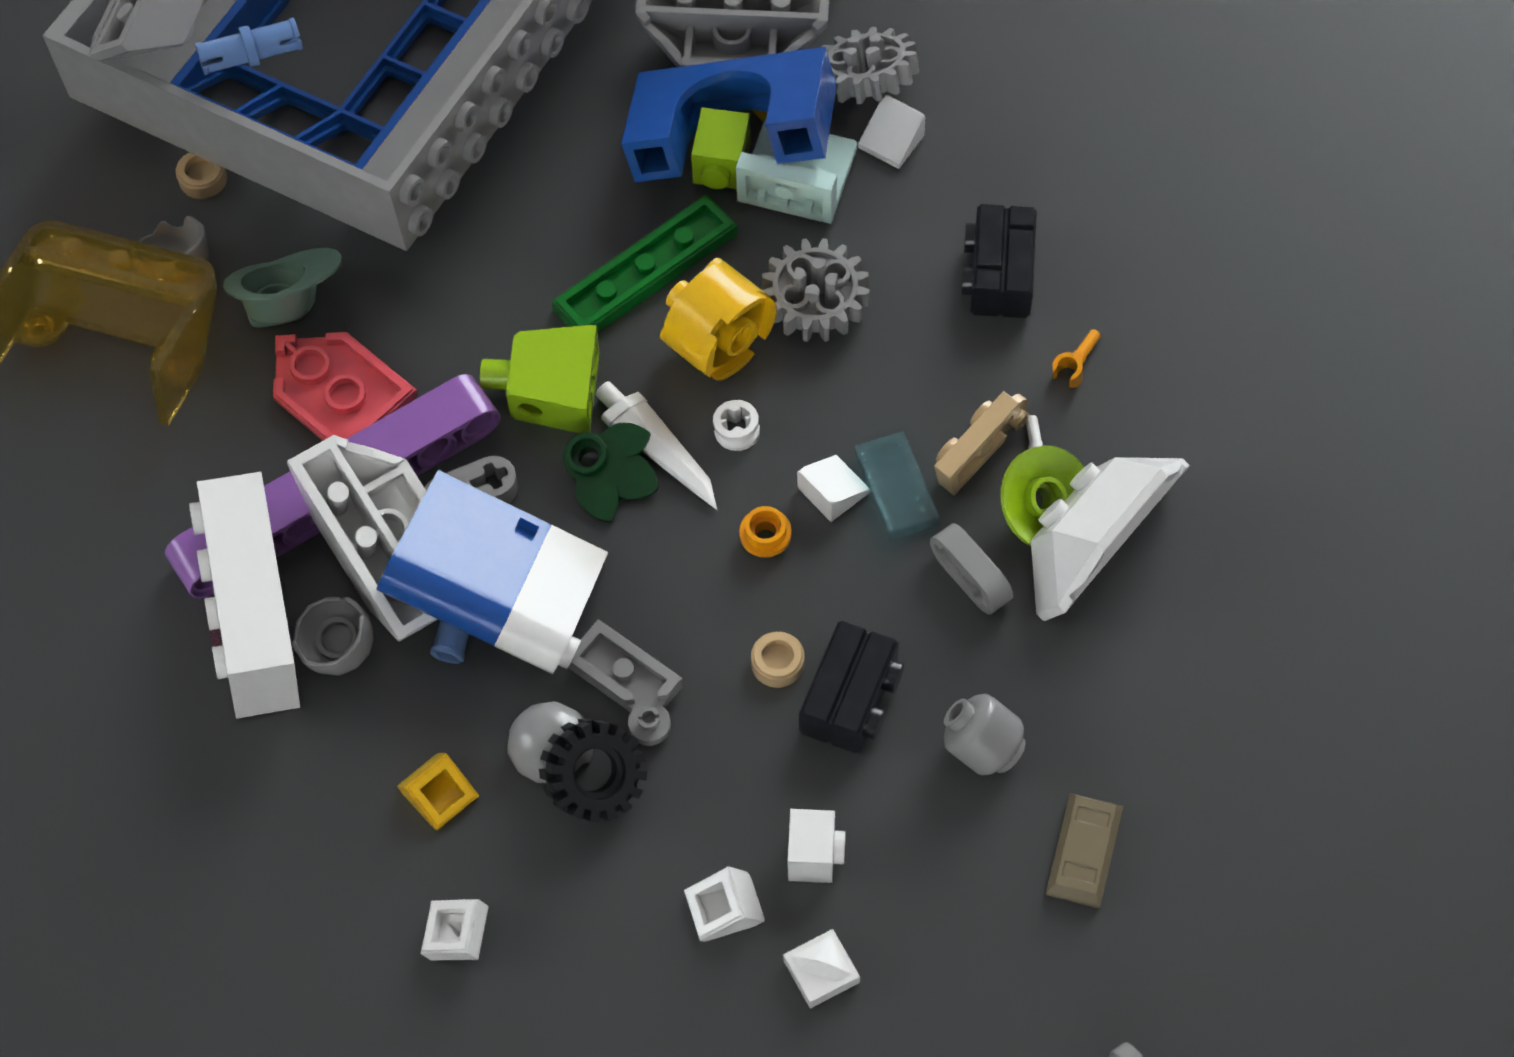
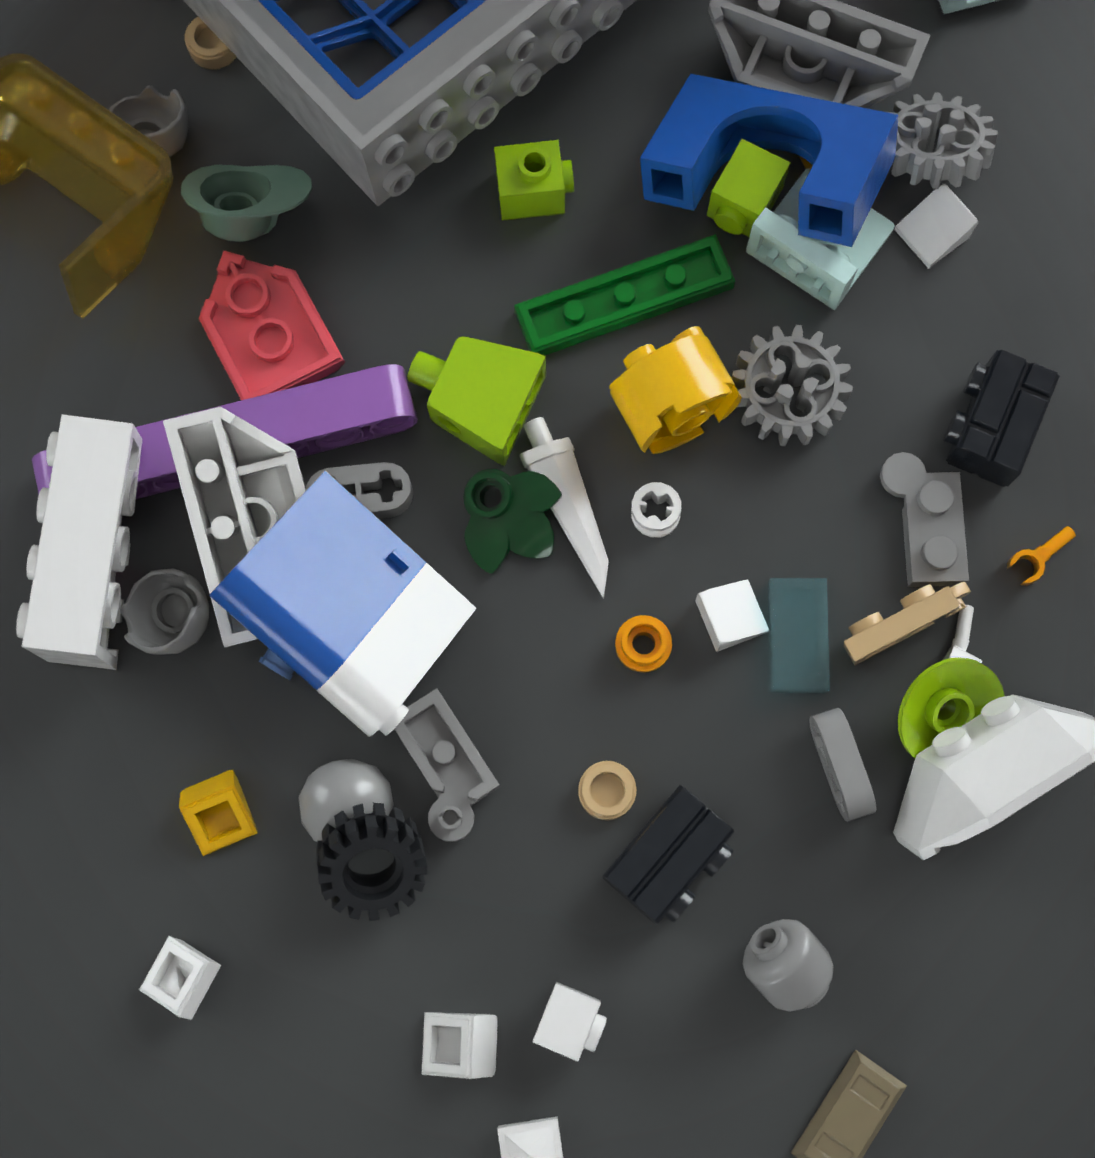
camera: 20 degrees right, 15 degrees up
none -> lime brick [494,140,574,220]
none -> light grey hinge [880,452,969,587]

